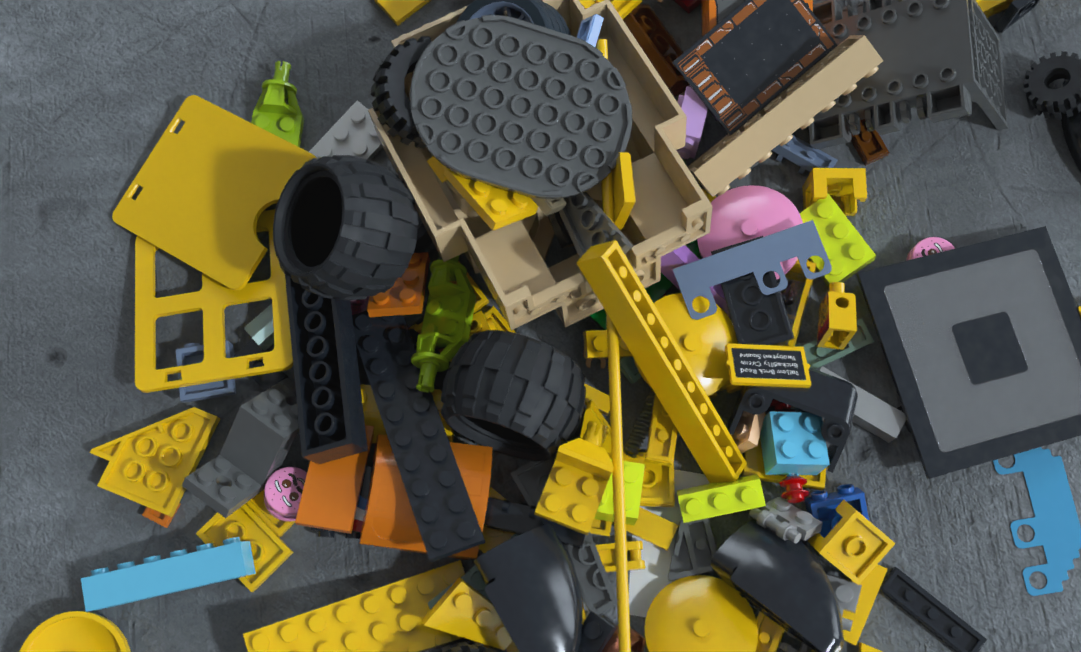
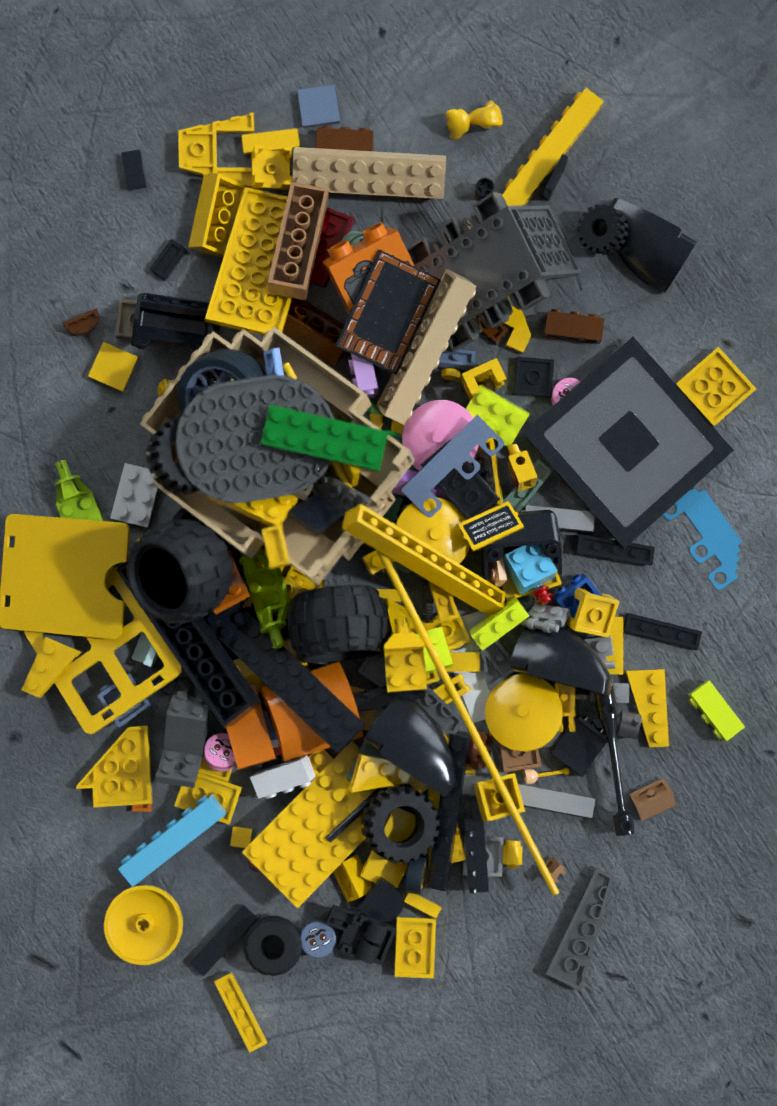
camera: 30 degrees left, 10 degrees up
none -> yellow wing [21,637,81,698]
none -> yellow tile [230,826,253,848]
none -> white brick [250,755,316,799]
none -> green plate [261,405,388,472]
none -> yellow tile [261,525,291,569]
none -> black tile [288,494,345,536]
none -> yellow bracket [309,749,333,776]
none -> yellow tile [441,368,460,381]
none -> yellow tile [503,306,531,354]
none -> black tile [513,357,554,398]
none -> reddish brown brick [543,309,604,344]
none -> black plate [576,534,655,566]

